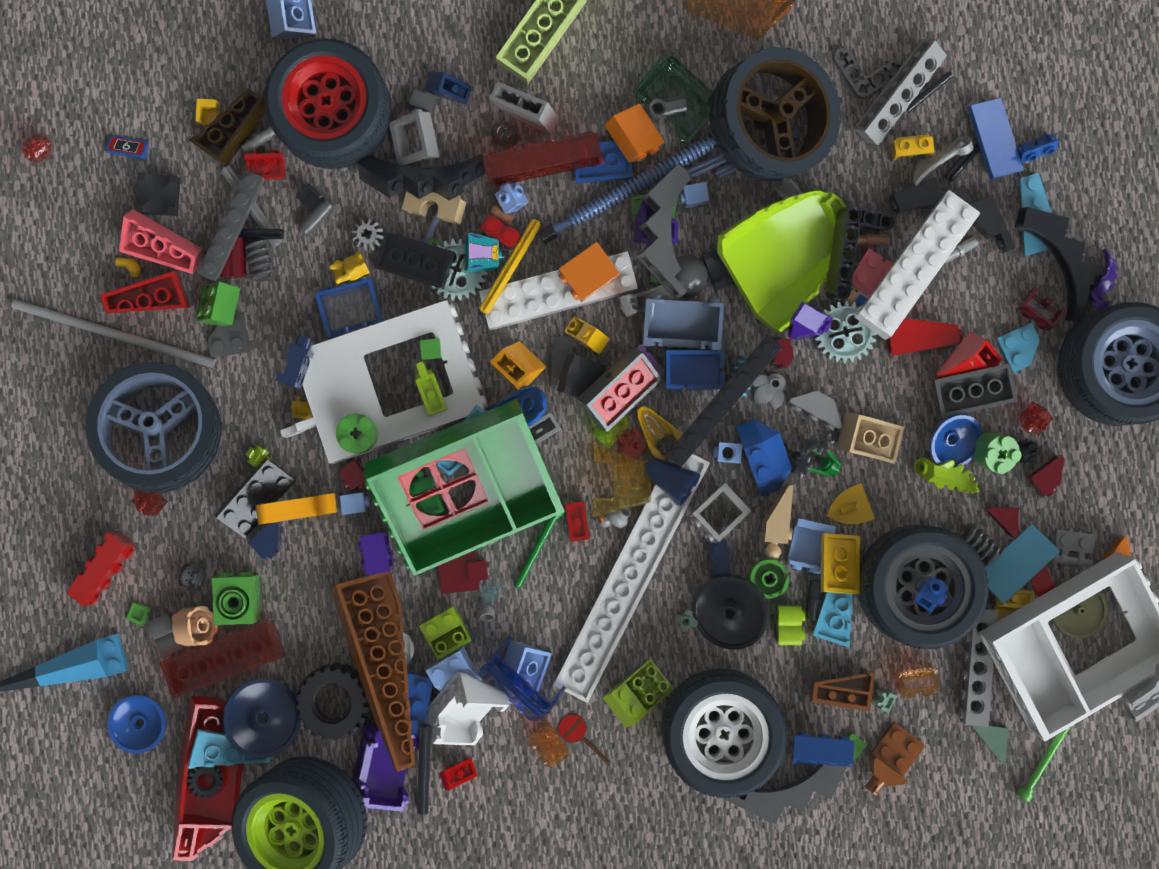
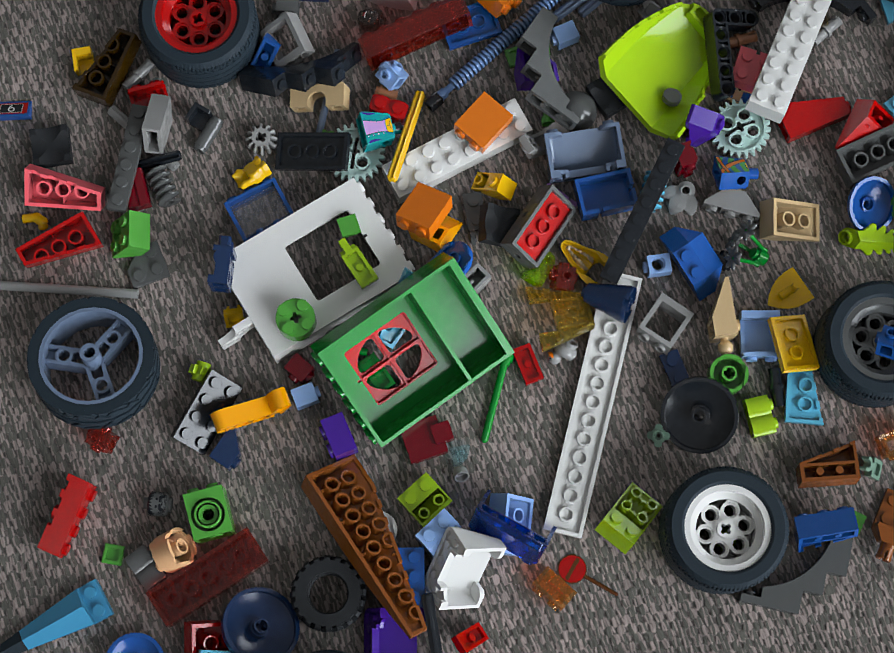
camera: 15 degrees left, 10 degrees down
none -> light grey brick [142,94,173,155]
none -> blue slope [251,33,281,67]
none -> orange brick [396,182,452,240]
none -> dark grey tile [662,88,682,107]
none -> blue torso [712,156,759,190]

